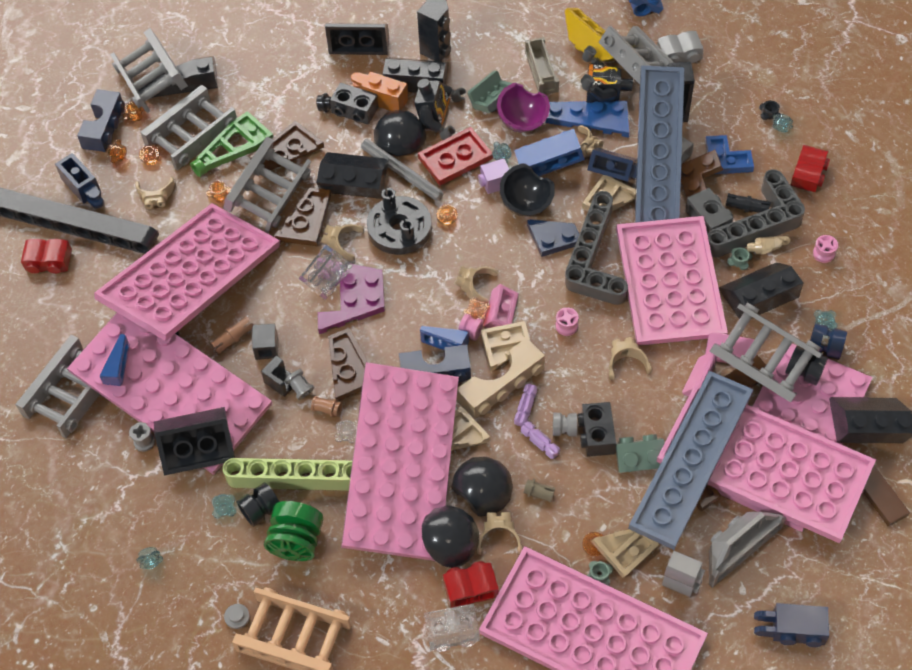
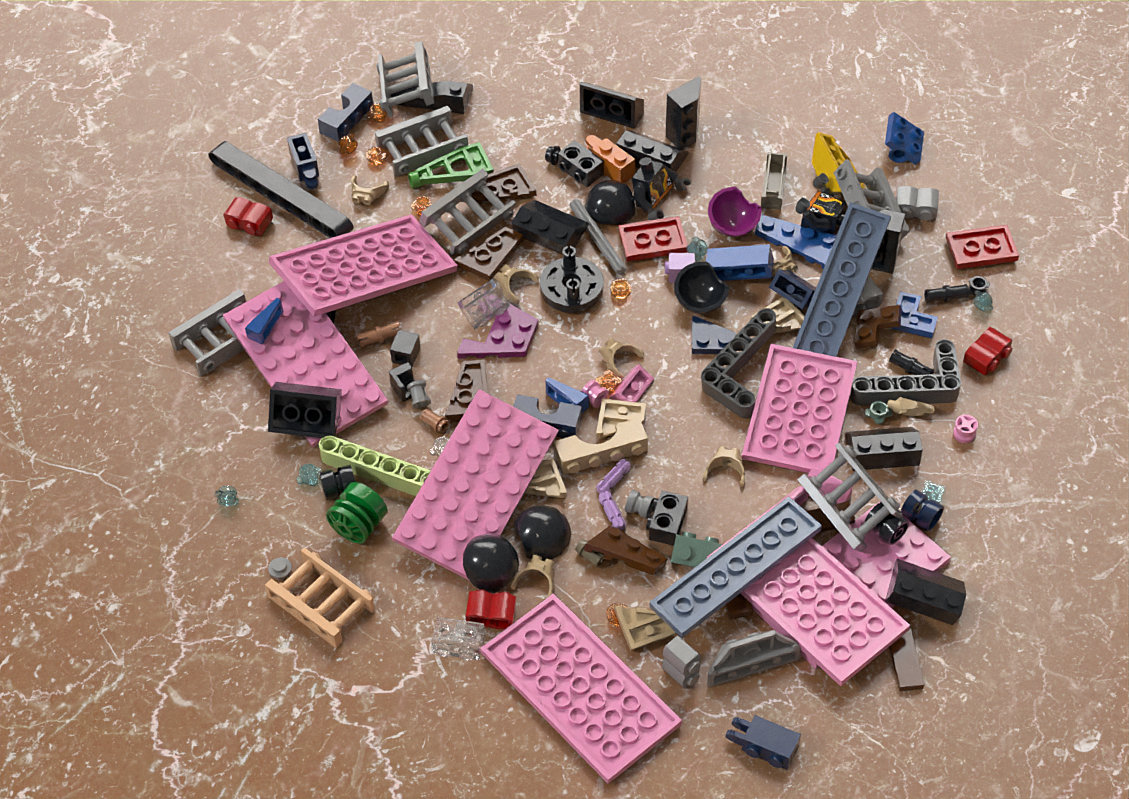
camera: 20 degrees right, 5 degrees down
light grey bush [129,422,155,452] -> none
sand green bracket [468,70,512,113] -> none
bright pink wheel [556,308,579,336] -> none
sand green plate [586,561,613,586] -> none
dark grey brick [685,188,733,235] -> none
none -> reddish brown wing [584,525,667,575]
none -> black pin [924,284,970,303]
none -> plate [945,224,1019,269]

